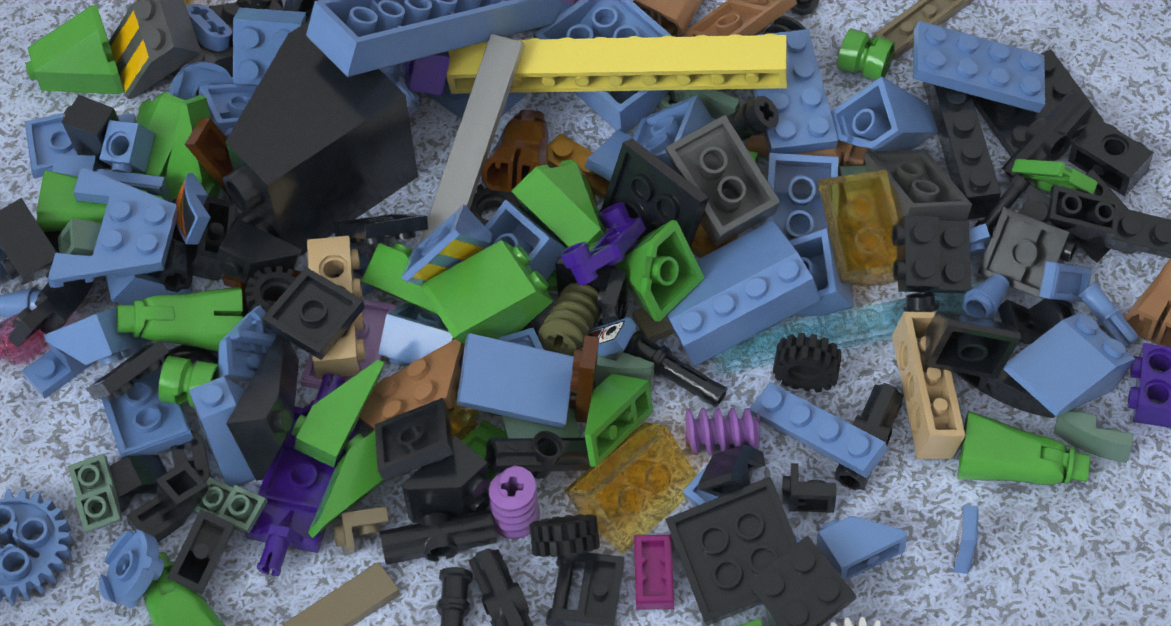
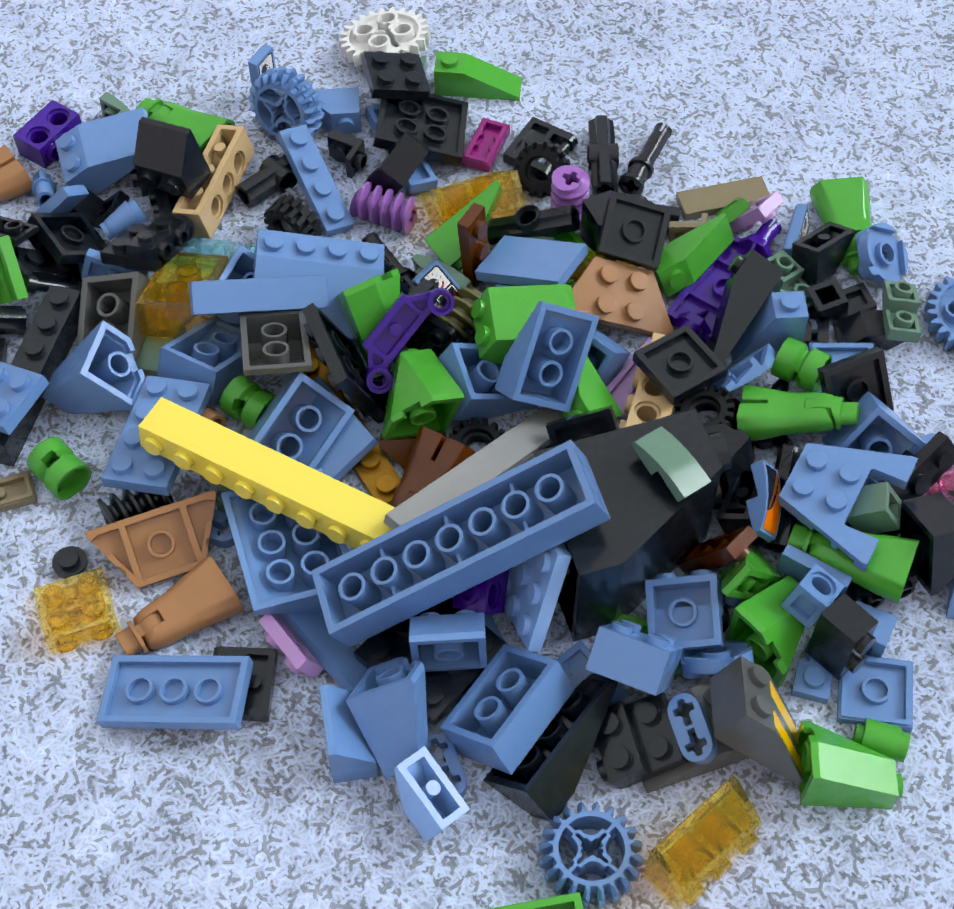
camera: 160 degrees left, 0 degrees up
bright green slope [291,359,385,468] -> none
black axle [727,96,779,141] -> none
none -> medium blue slope [189,275,329,315]
none -> medium blue gear [248,66,325,144]
none -> sand green slope [631,426,711,502]
none -> bright green tile [715,197,751,223]
none -> lavender plate [729,191,784,233]
none -> medium blue tile [783,204,810,257]
none -> bright green brick [852,718,910,762]

